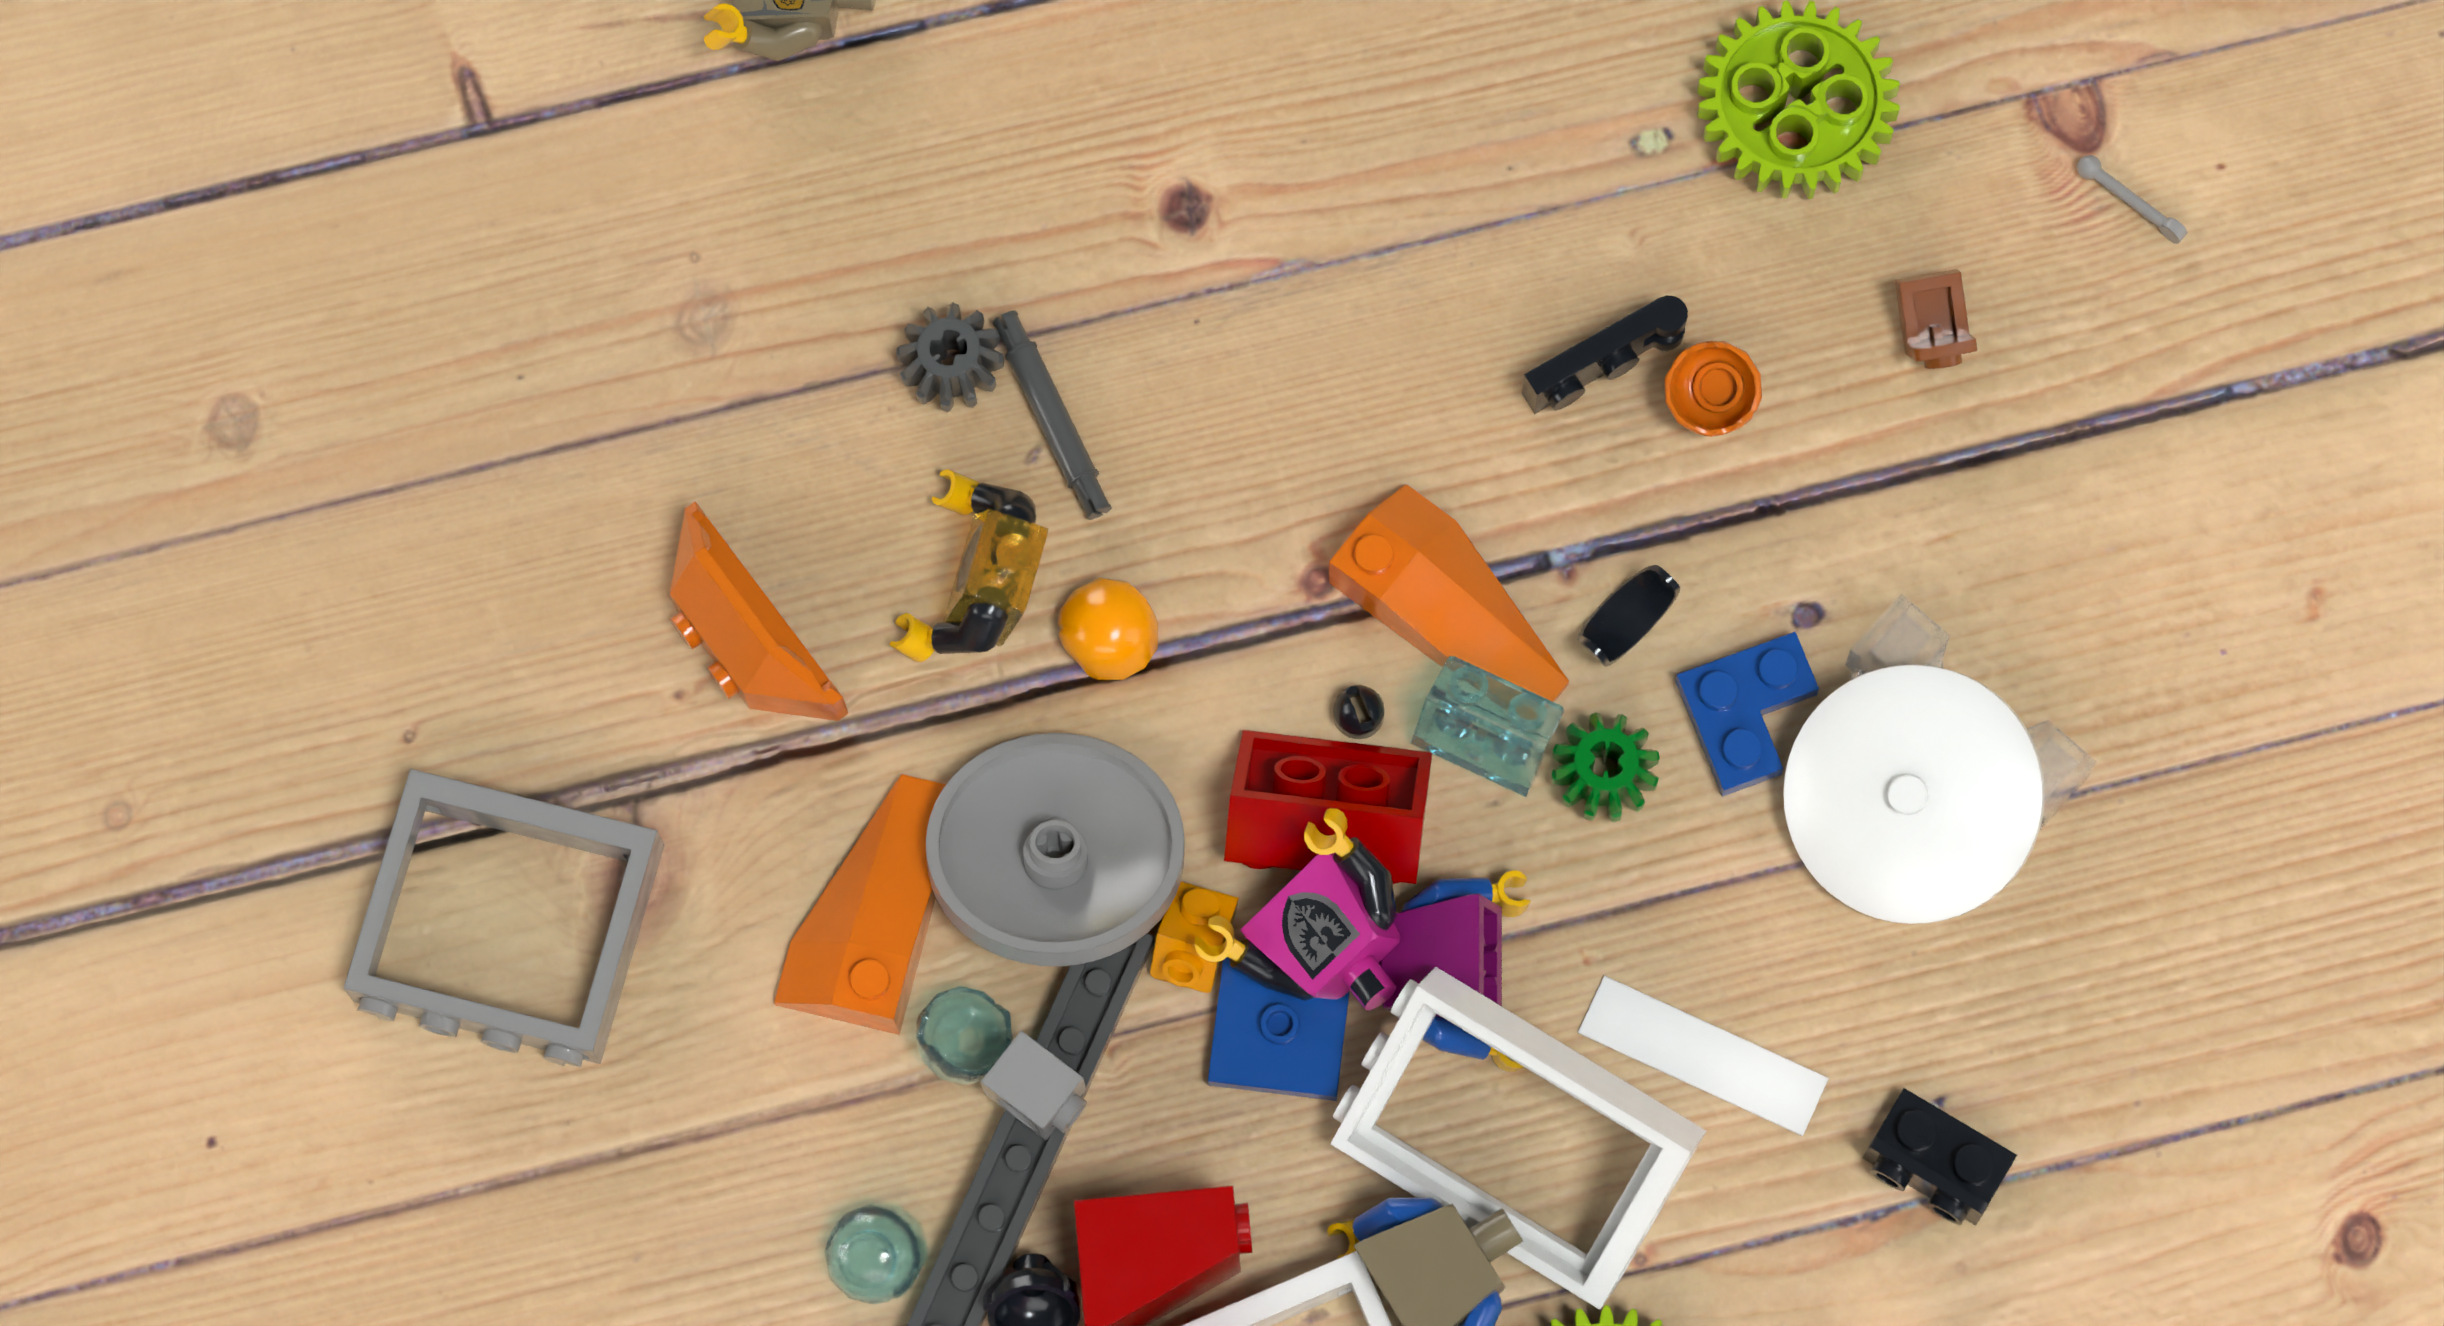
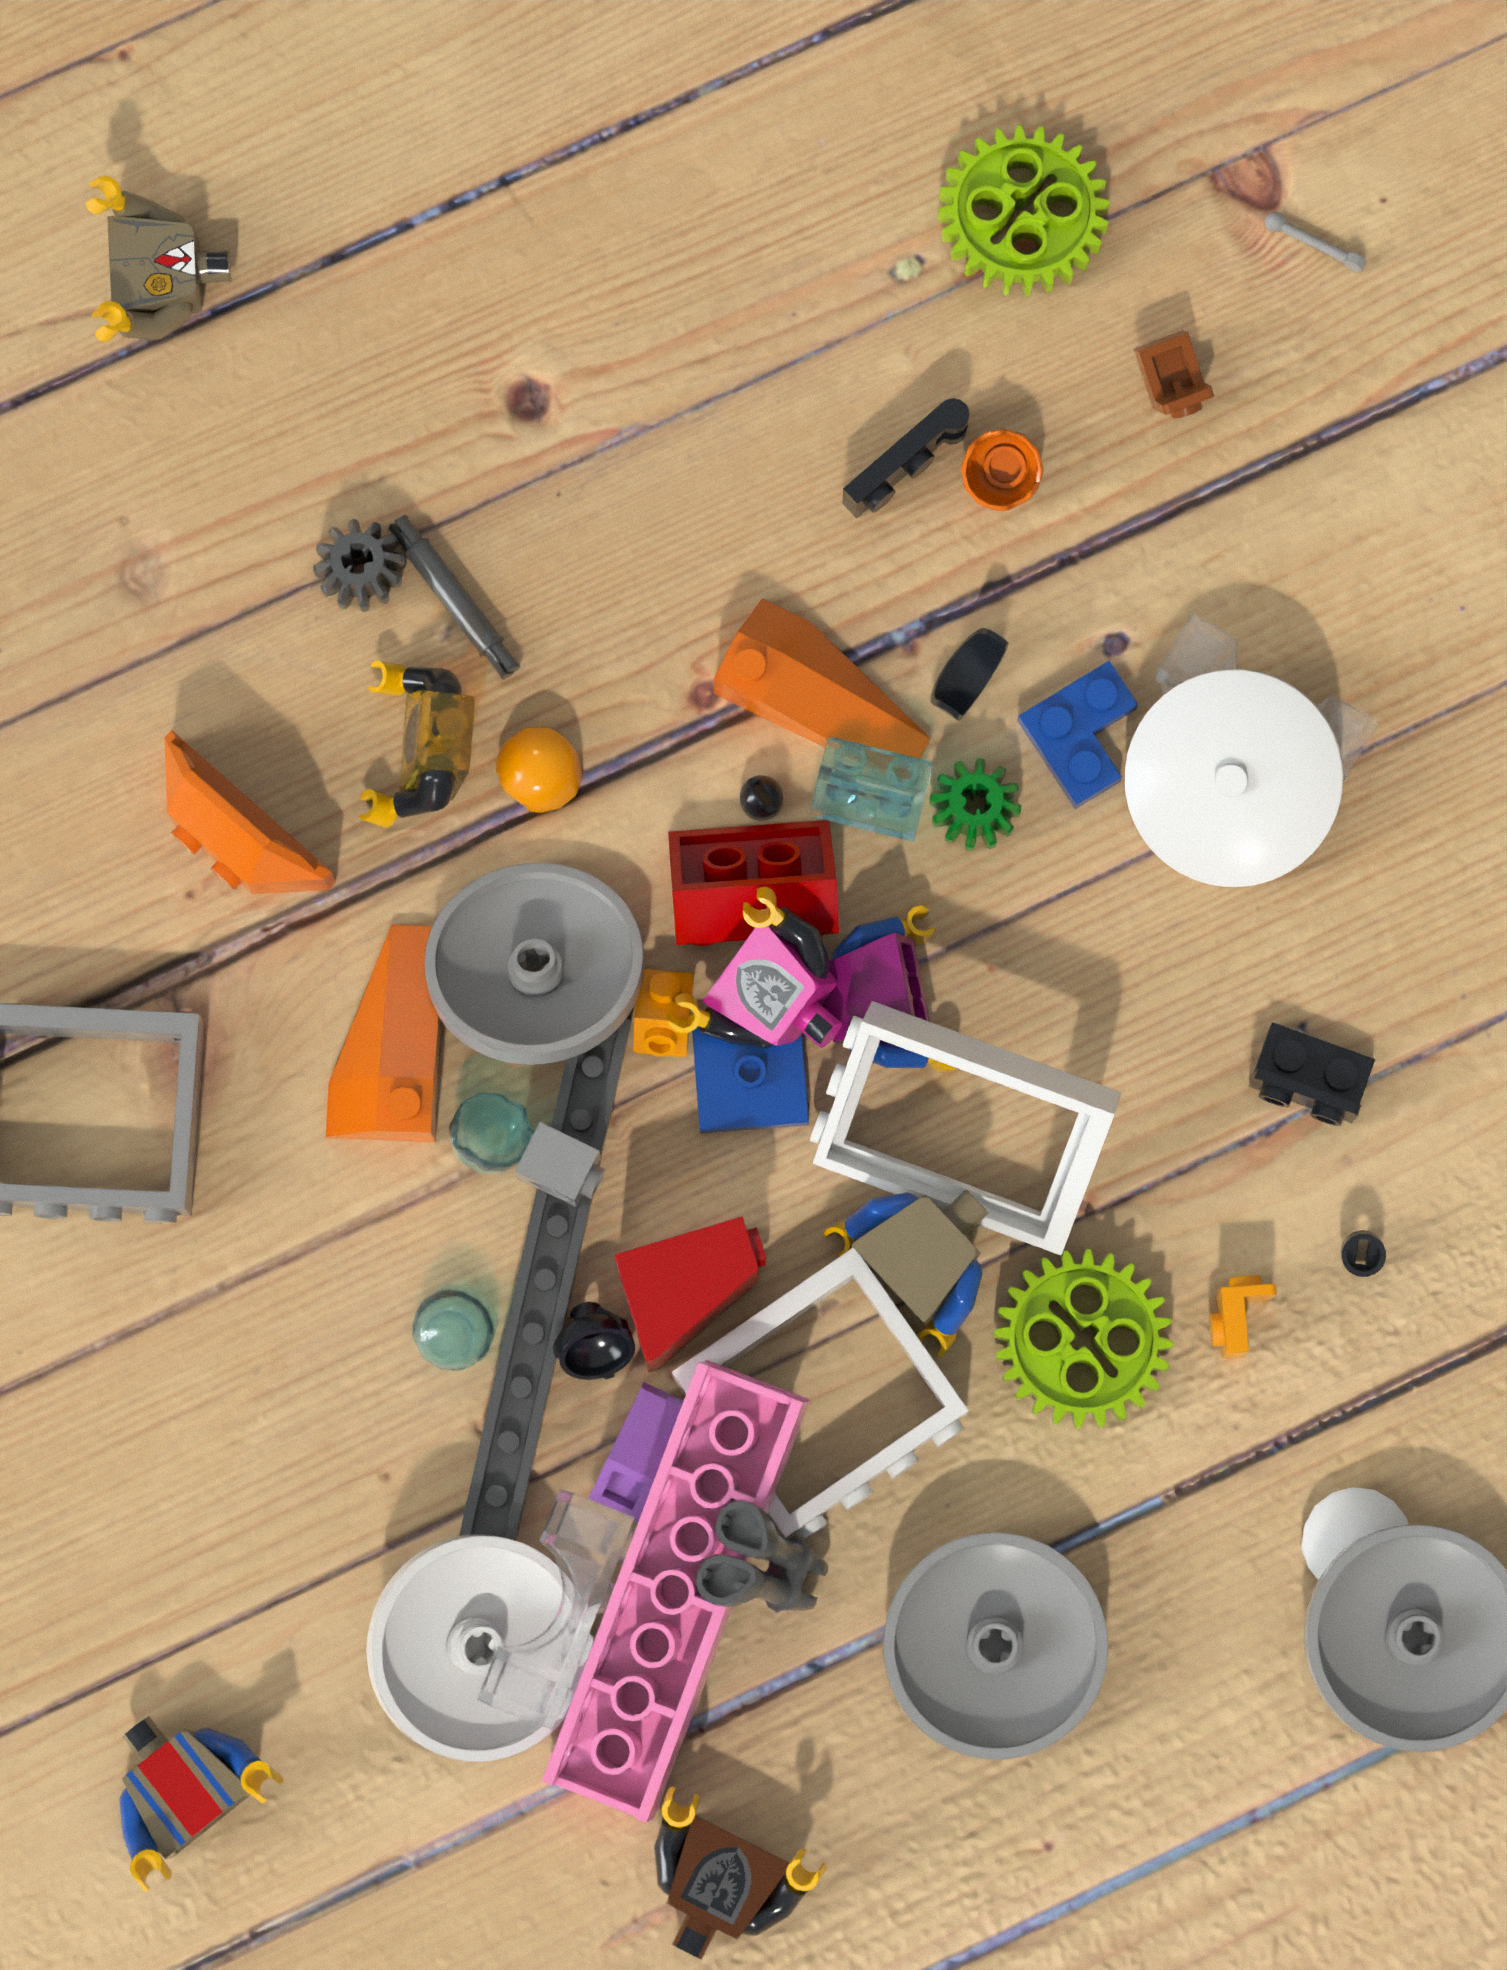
camera: 15 degrees left, 5 degrees up
white sticker [1578,976,1829,1136] -> none

